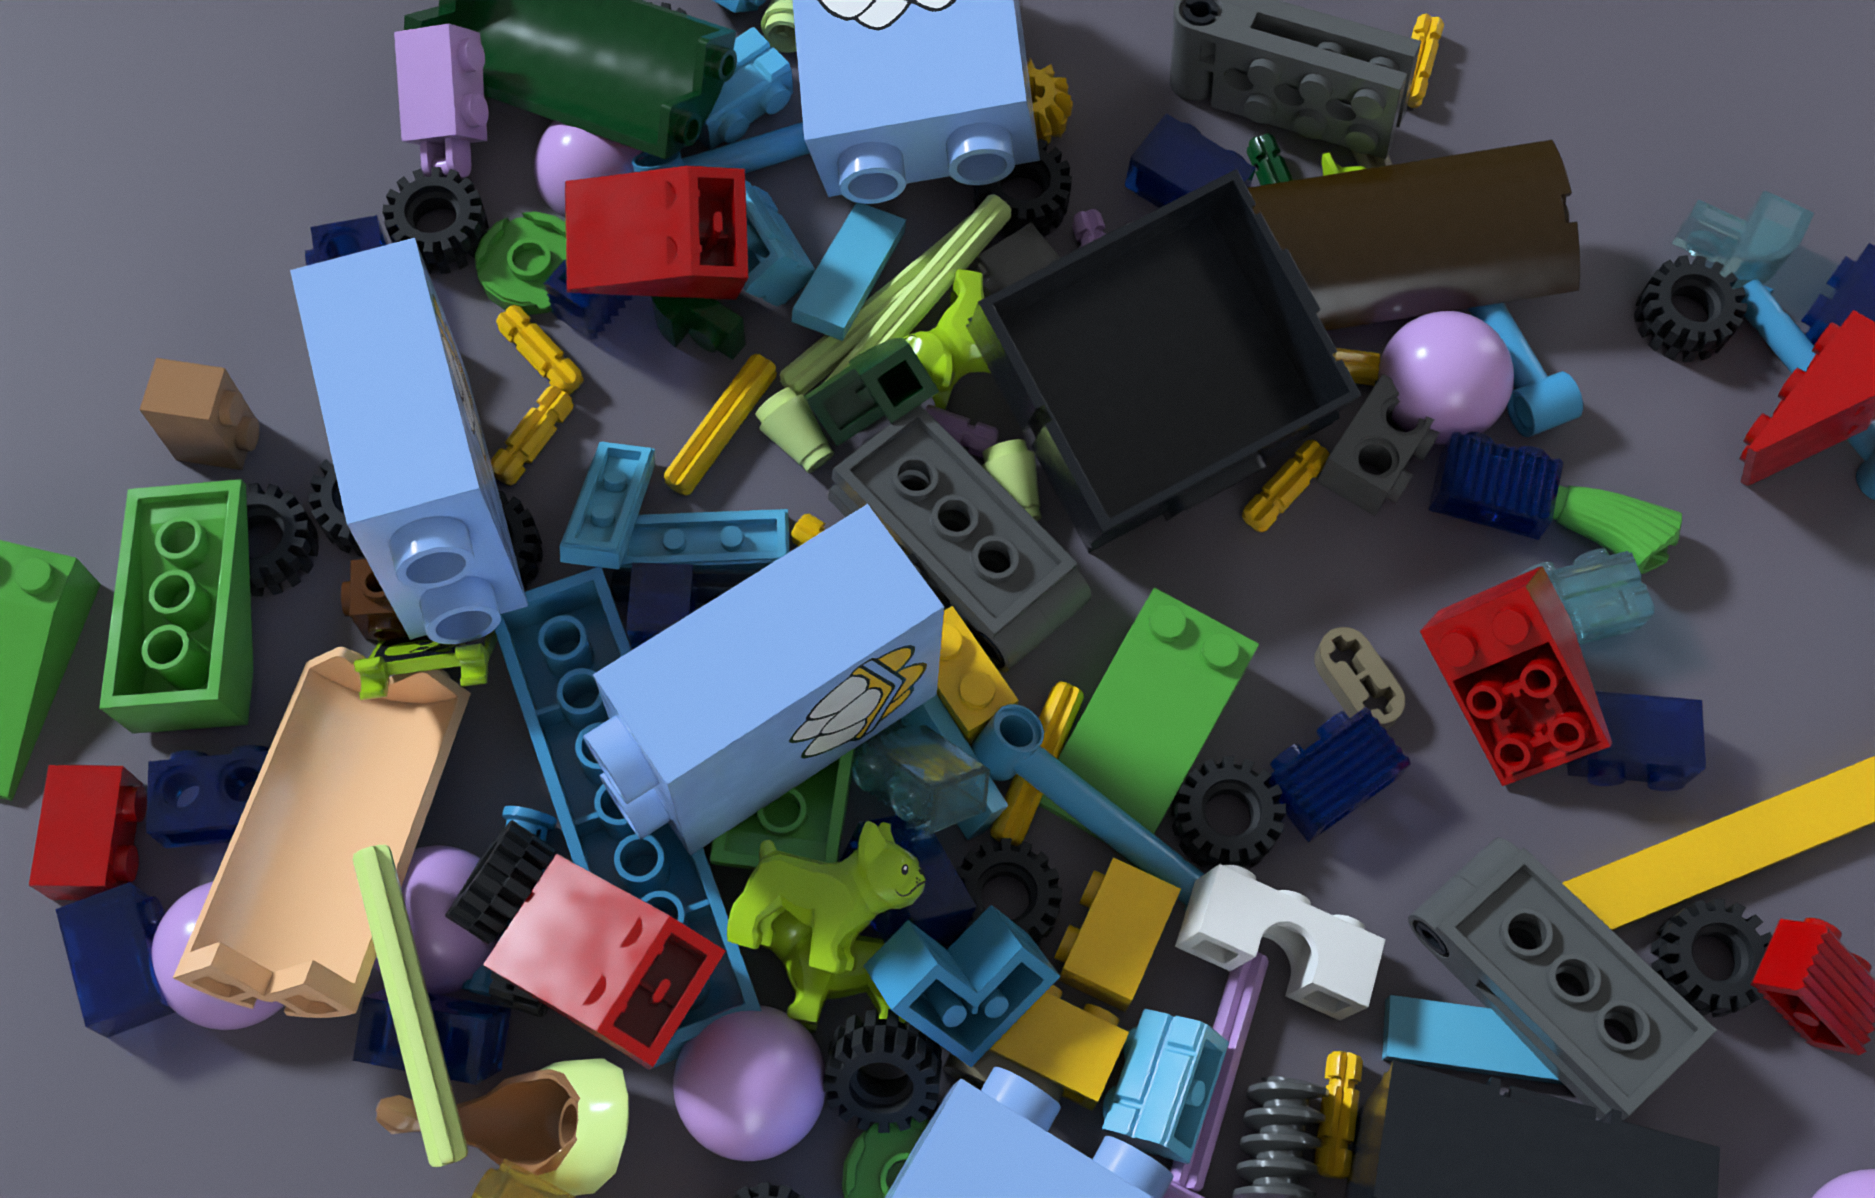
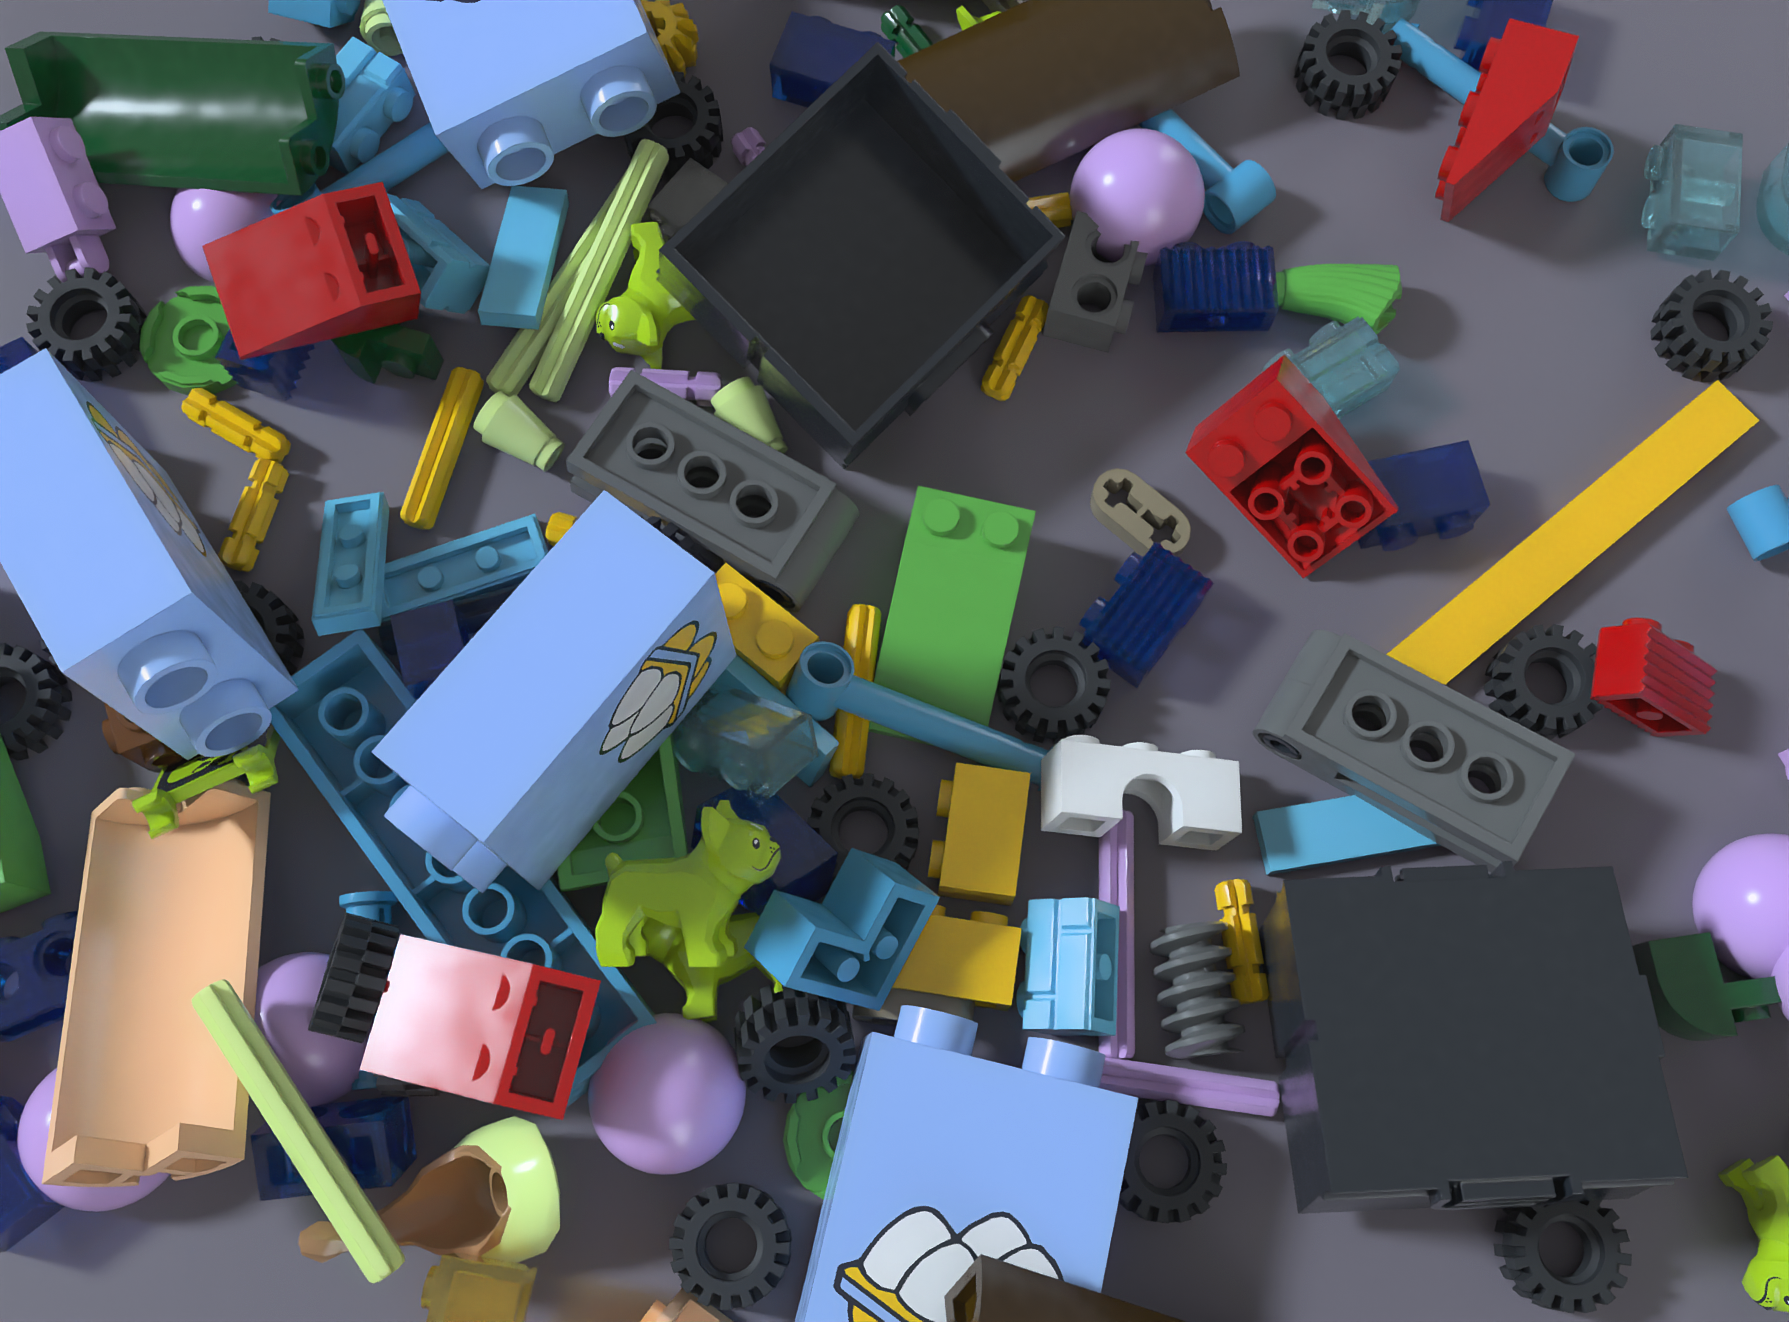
camera: 15 degrees left, 5 degrees up
dark green brick [804,338,939,446] -> none

